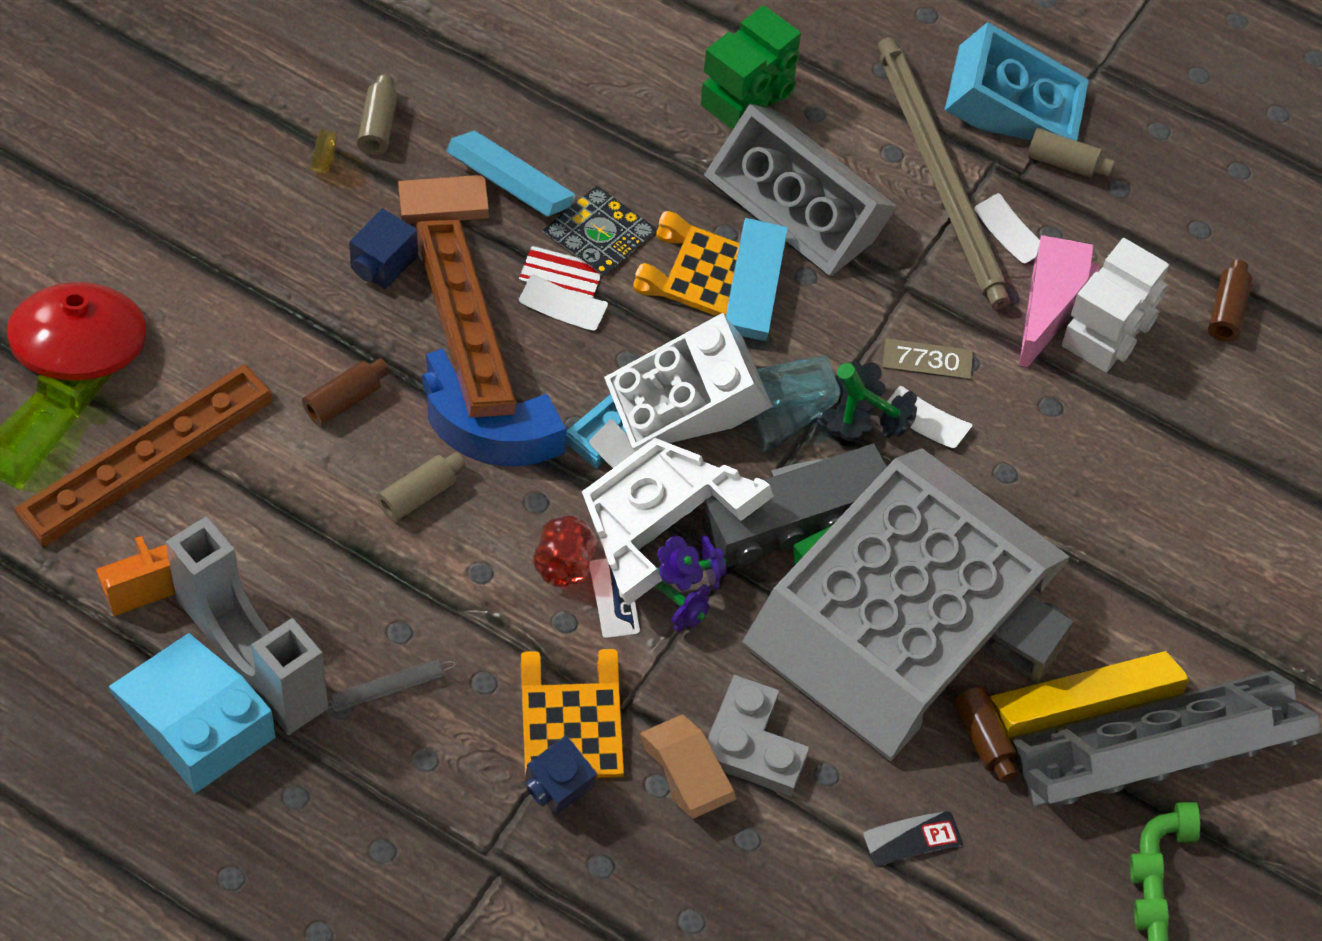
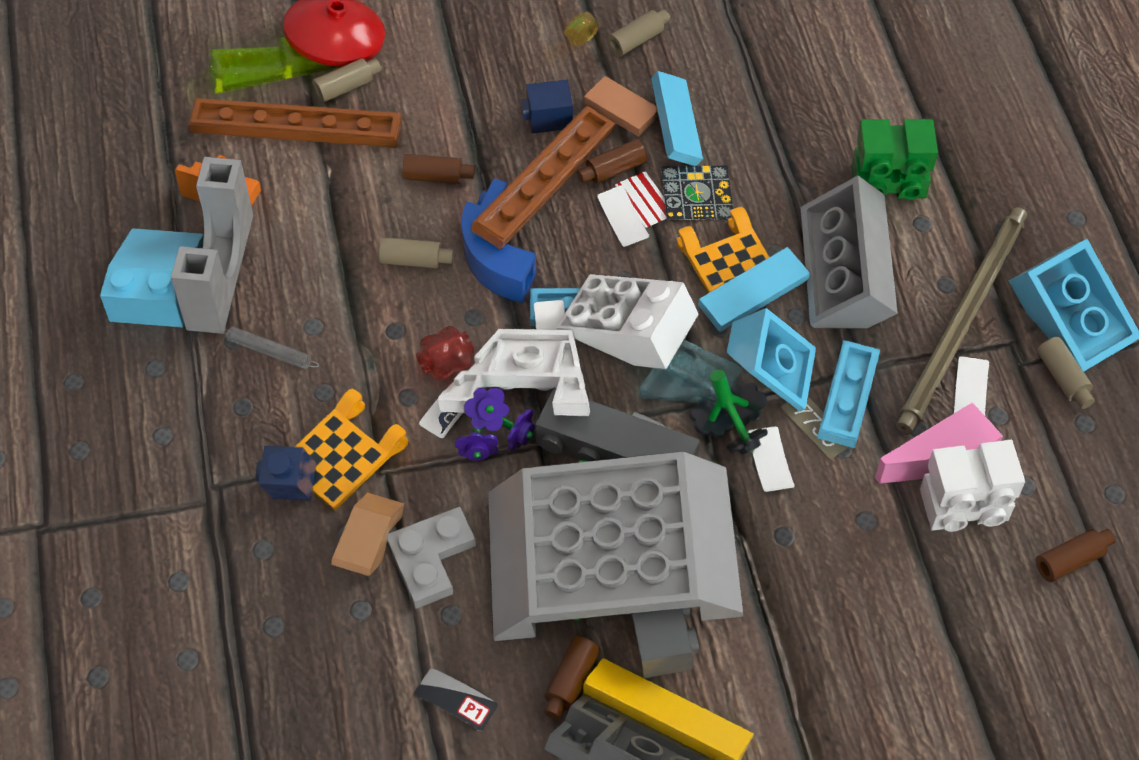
camera: 50 degrees right, 0 degrees up
none -> dark tan cylinder [312,58,382,103]
none -> reddish brown cylinder [577,139,647,184]
none -> medium azure slope [726,308,816,411]
none -> medium azure tile [817,340,880,448]

